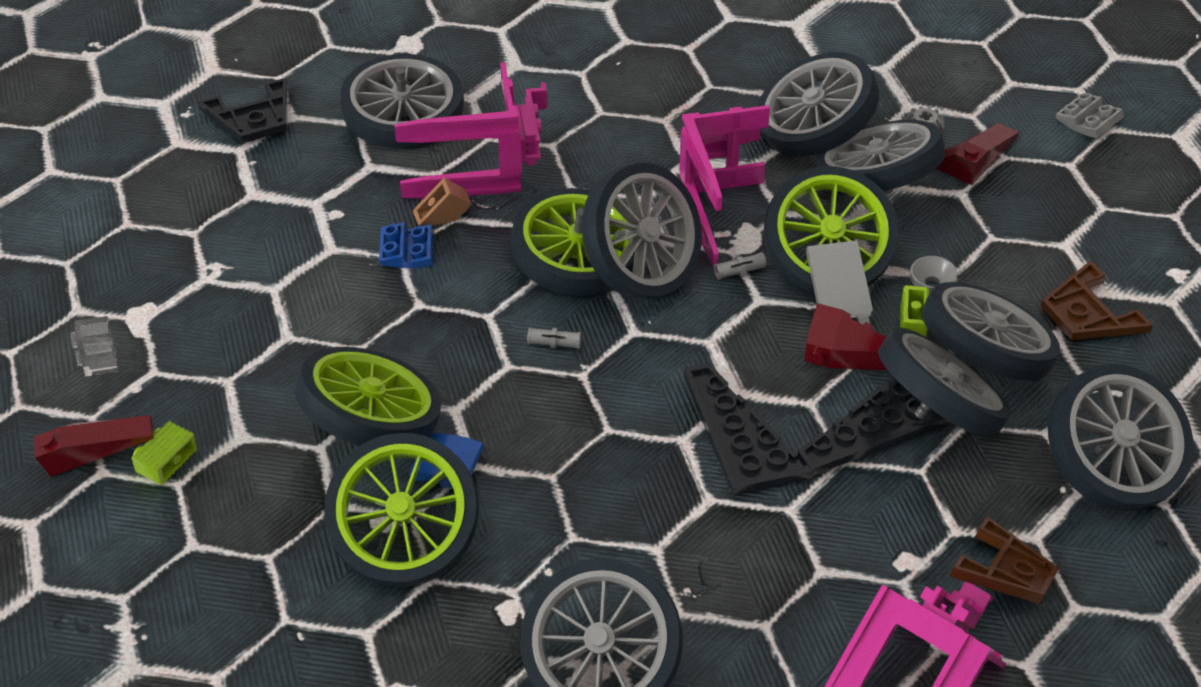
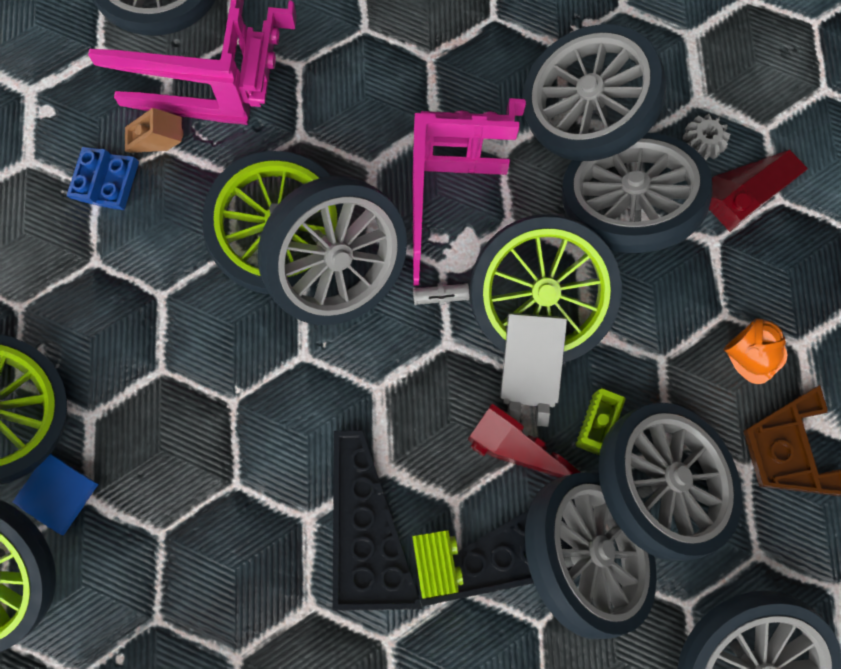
camera: 10 degrees right, 30 degrees up
light grey pin [527,327,582,349] -> none
light grey piece [910,256,958,294] -> none
none -> lime brick [412,530,463,598]
none -> orange helmet [724,318,788,384]

